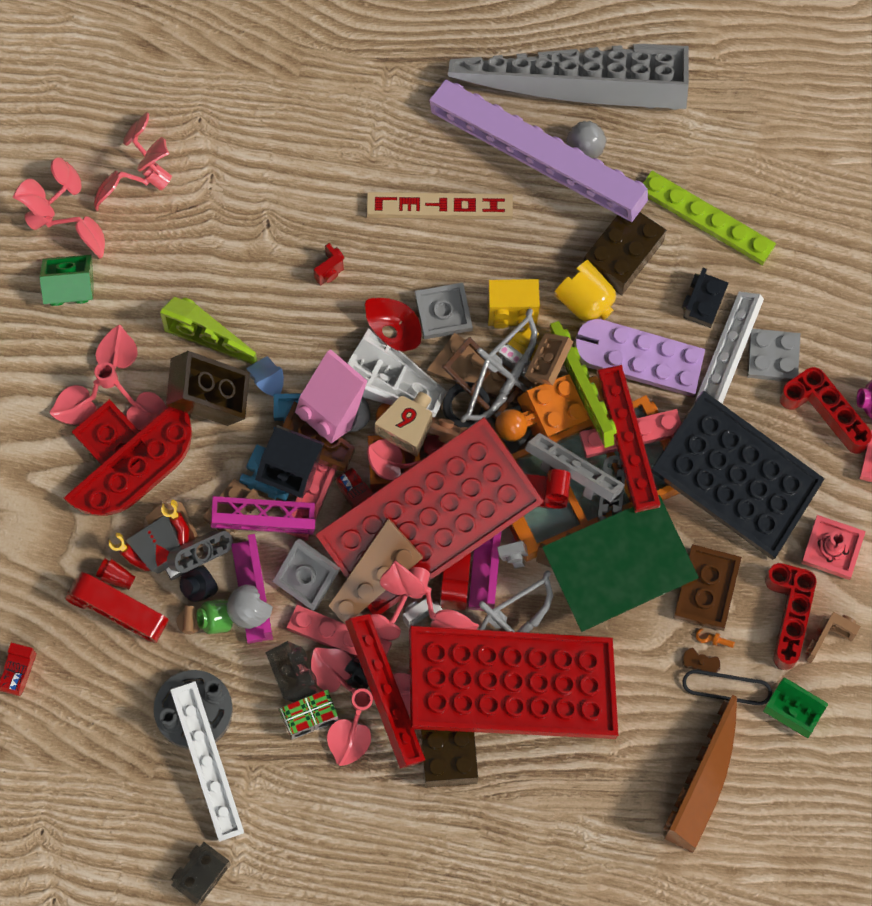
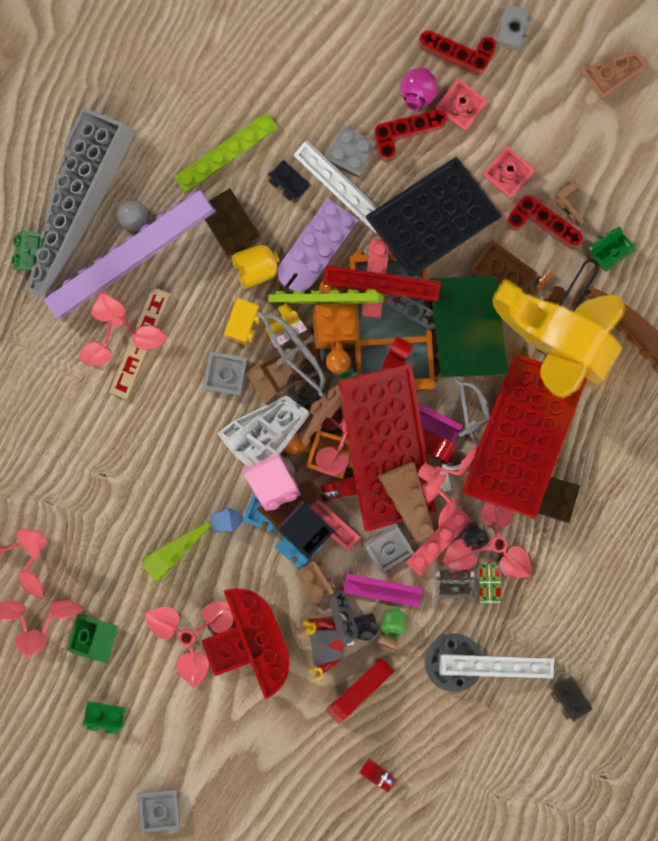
camera: 65 degrees left, 15 degrees up
red cone [96,558,136,590] -> none
dark brown brick [166,351,250,426] -> none
dark pink fence [211,496,315,535] -> none
light grey hair [227,585,273,629] -> none
red bracket [314,243,345,286] -> none
red plate [345,614,425,769] -> none
red piece [365,297,422,352] -> none
tan torso [375,392,432,457] -> none
light grey plate [497,541,528,569] -> none
medium nougat bracket [525,333,573,387] -> none
light grey hinge [525,433,625,502] -> none
none -> green bracket [12,231,44,271]
none -> coral plant [79,291,168,365]
none -> yellow animal [493,280,624,397]

